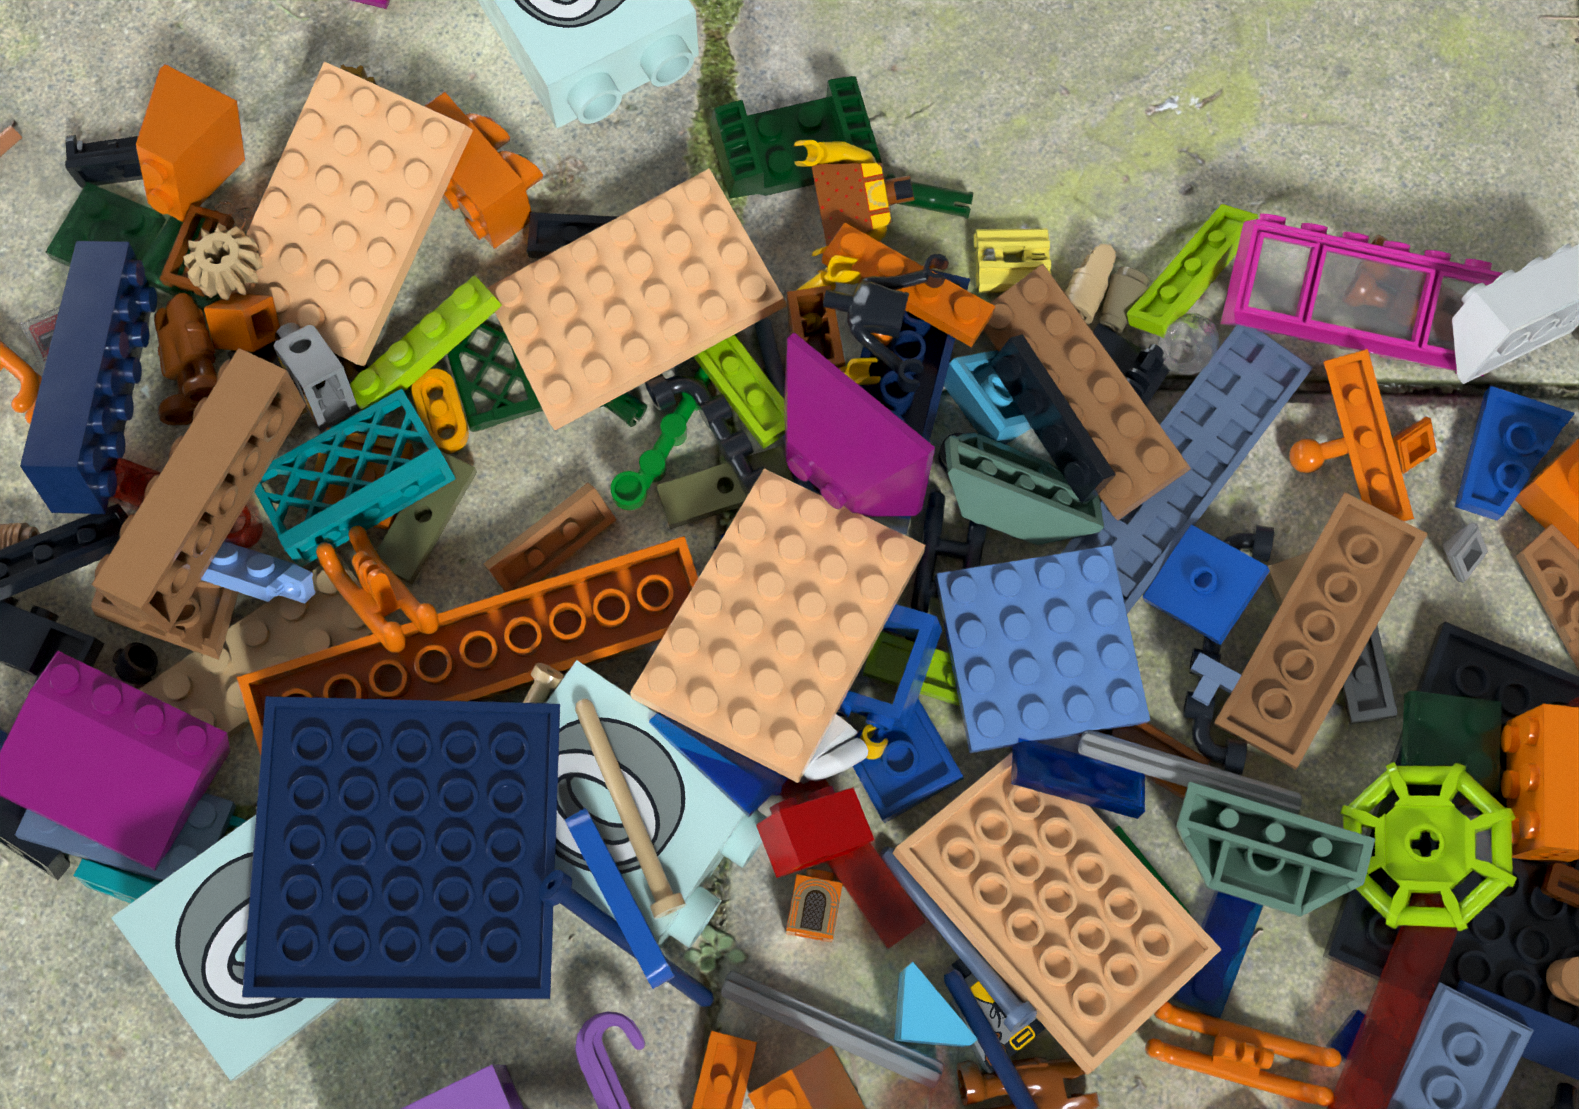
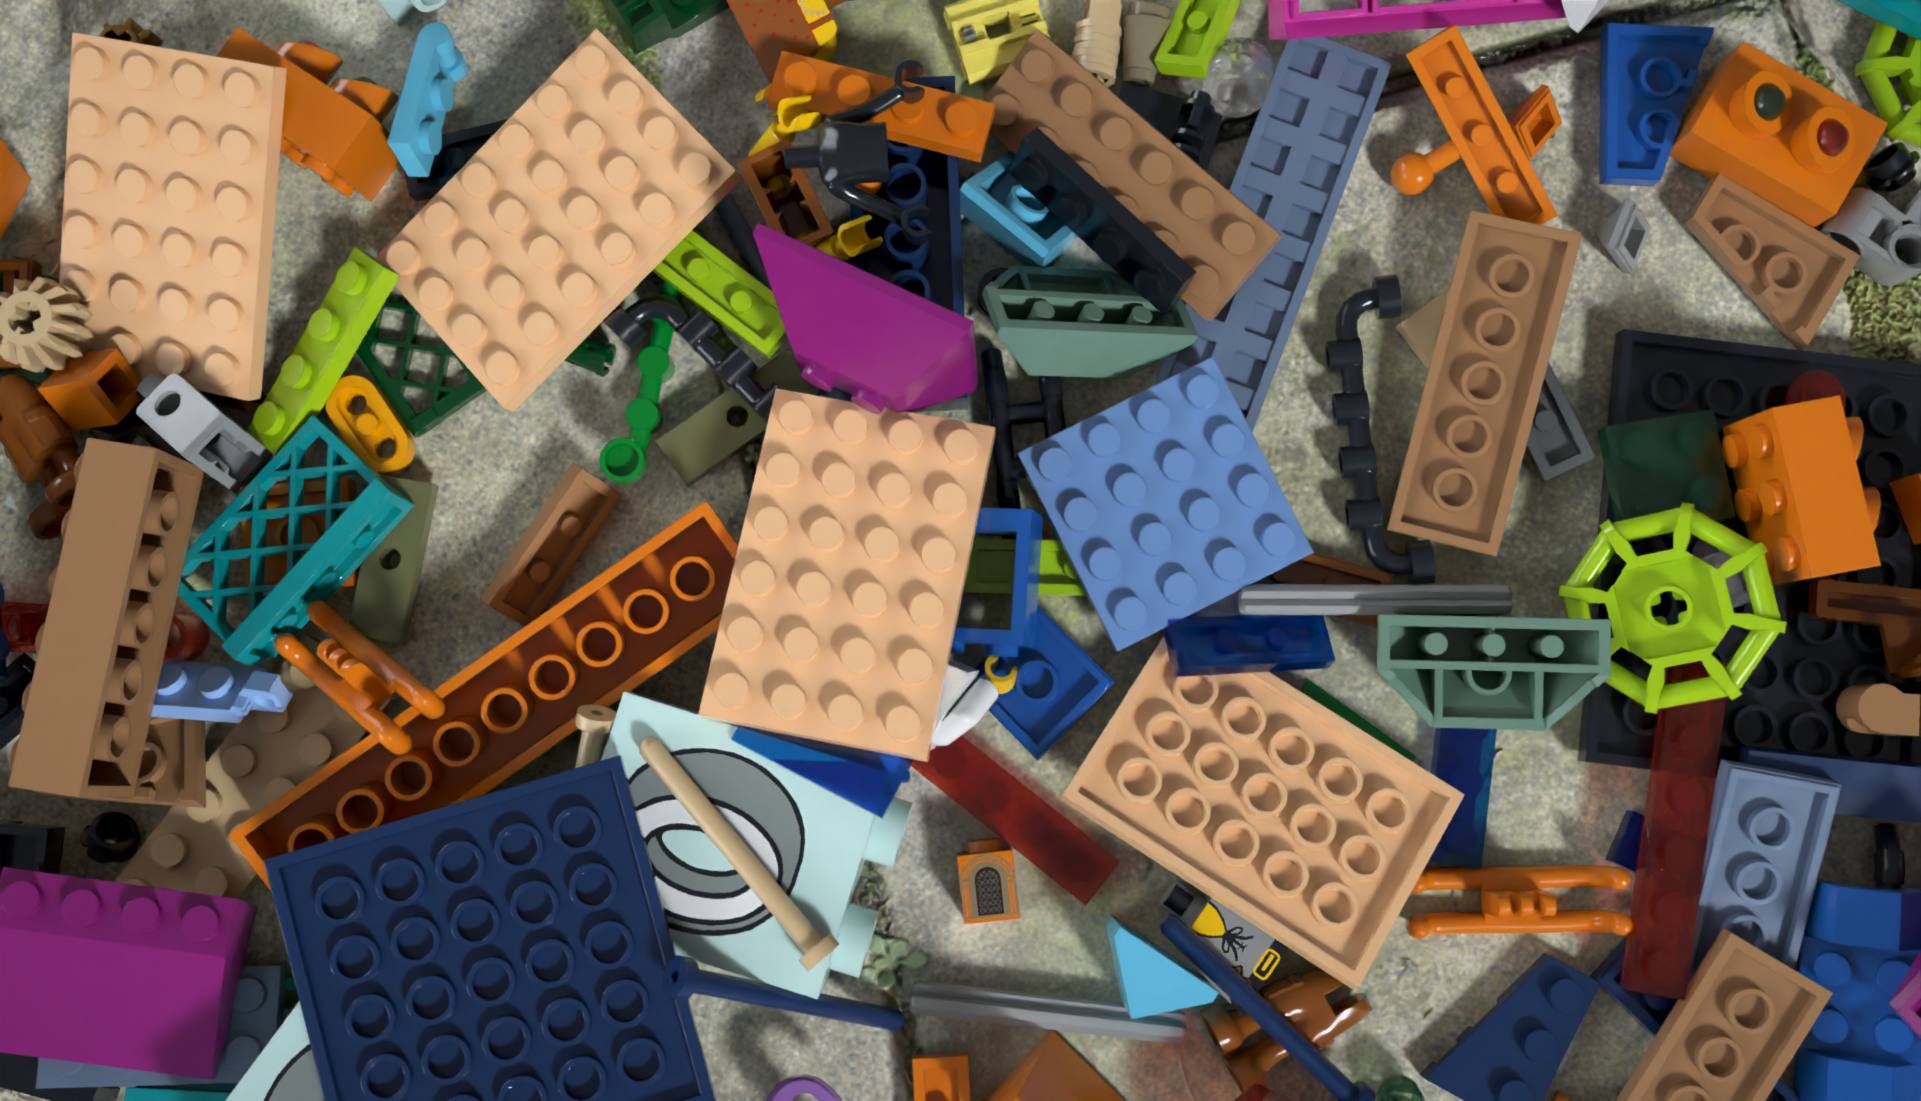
camera: 10 degrees left, 10 degrees up
blue beam [564,808,675,989] -> none
red brick [756,786,875,878] -> none
sand blue bar [879,846,1037,1034] -> none
blue plate [1143,524,1270,645] -> none
sand blue tile [1190,652,1242,706] -> none
none -> medium azure plate [387,22,468,177]

